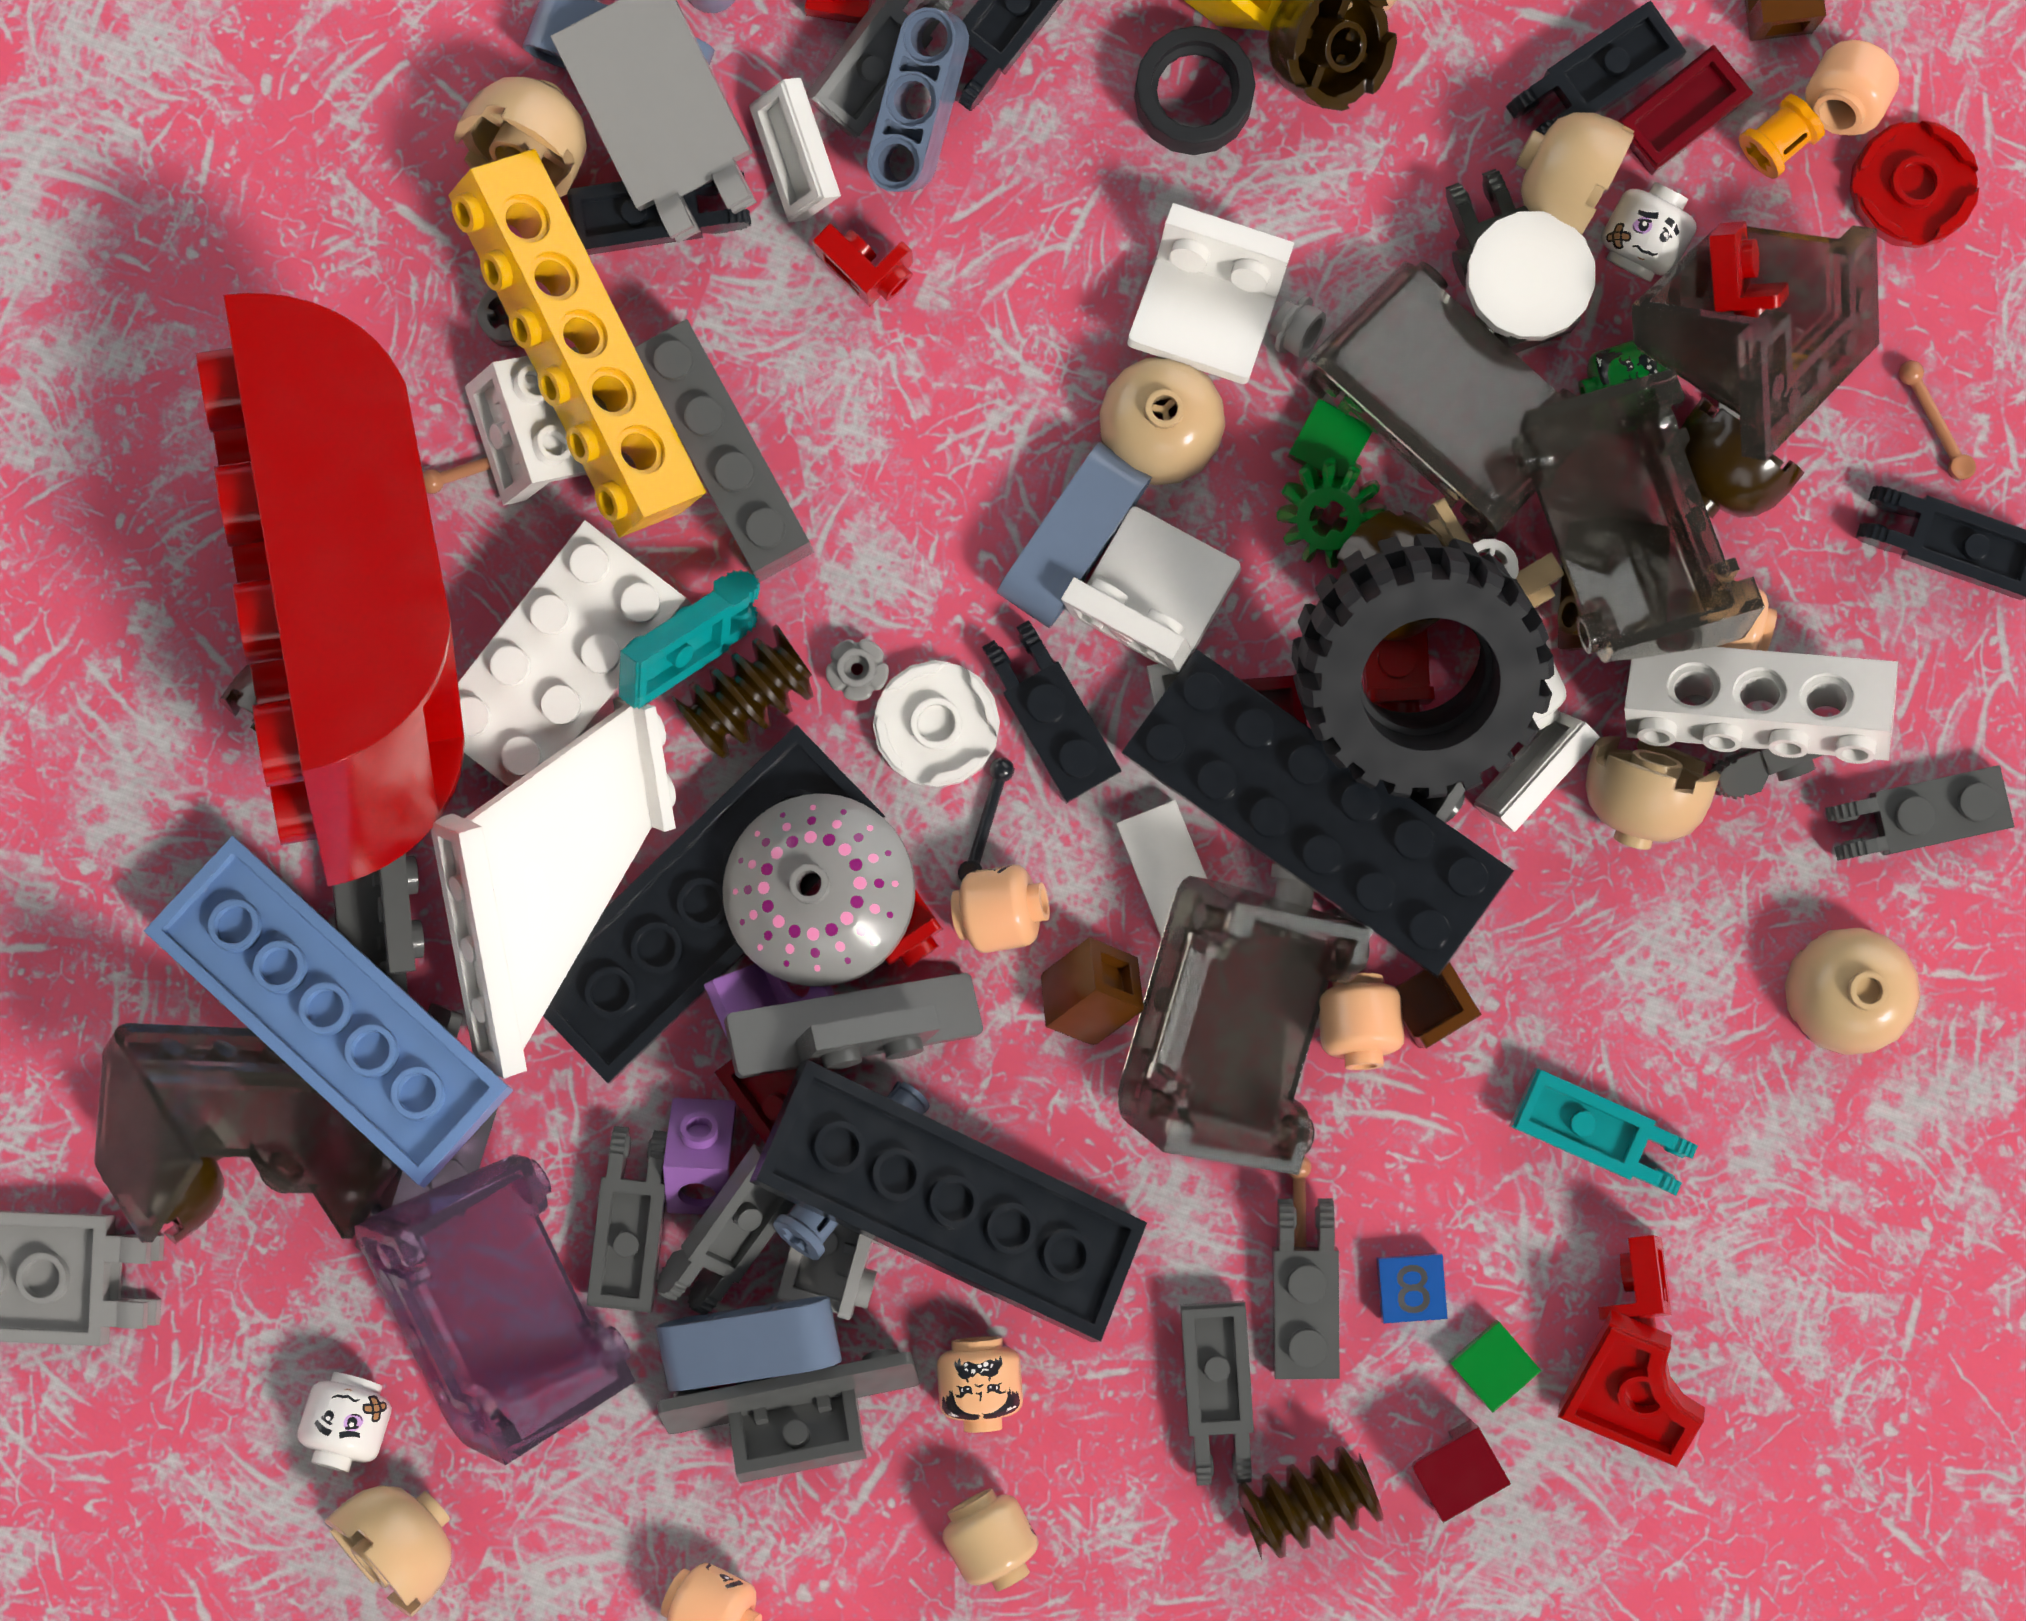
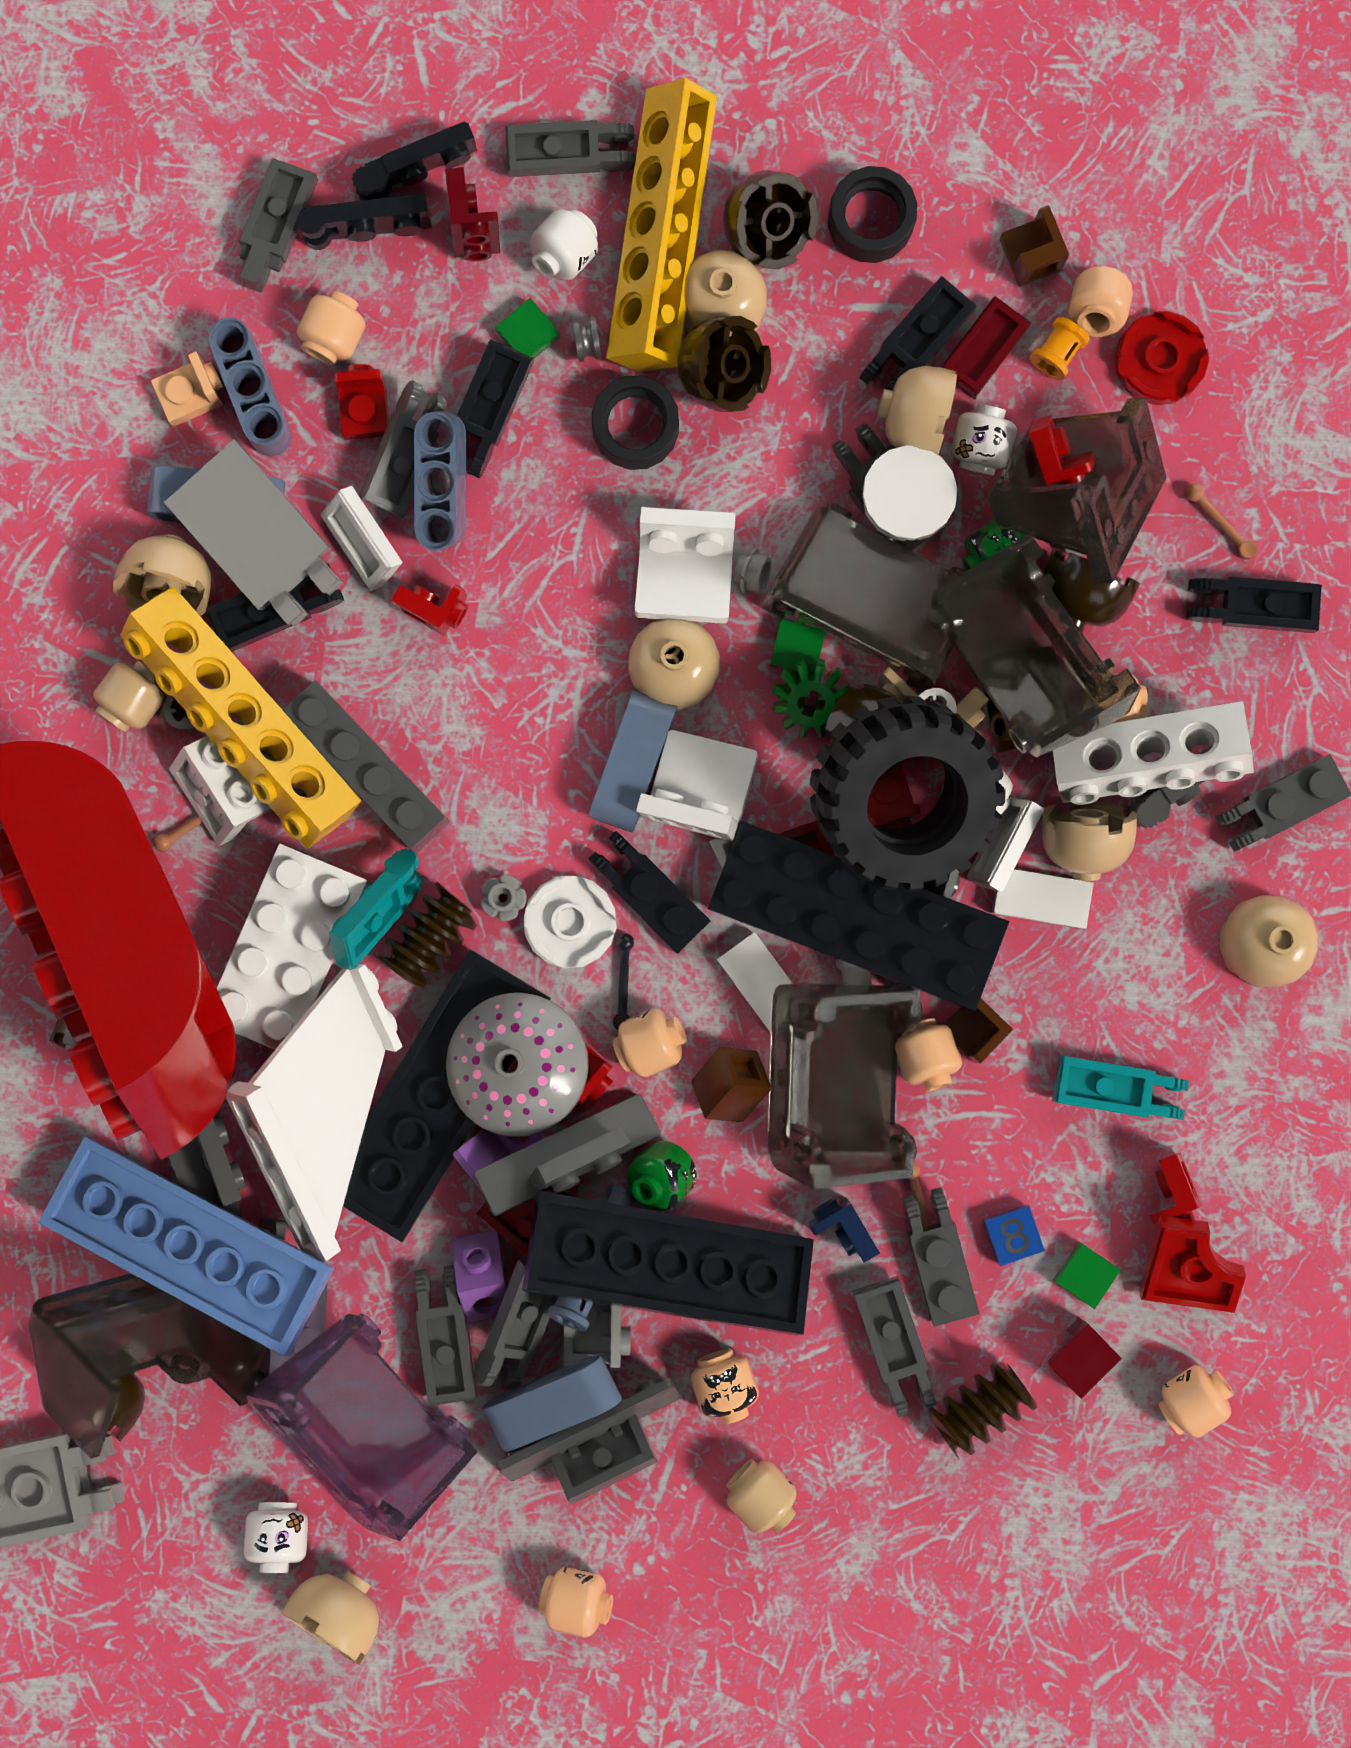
camera: 25 degrees left, 0 degrees up
none -> tan head [93,660,165,732]
none -> green head [626,1141,697,1212]
none -> dark blue bracket [808,1197,880,1263]
none -> white tile [991,869,1094,929]
none -> light nougat head [1158,1365,1234,1438]

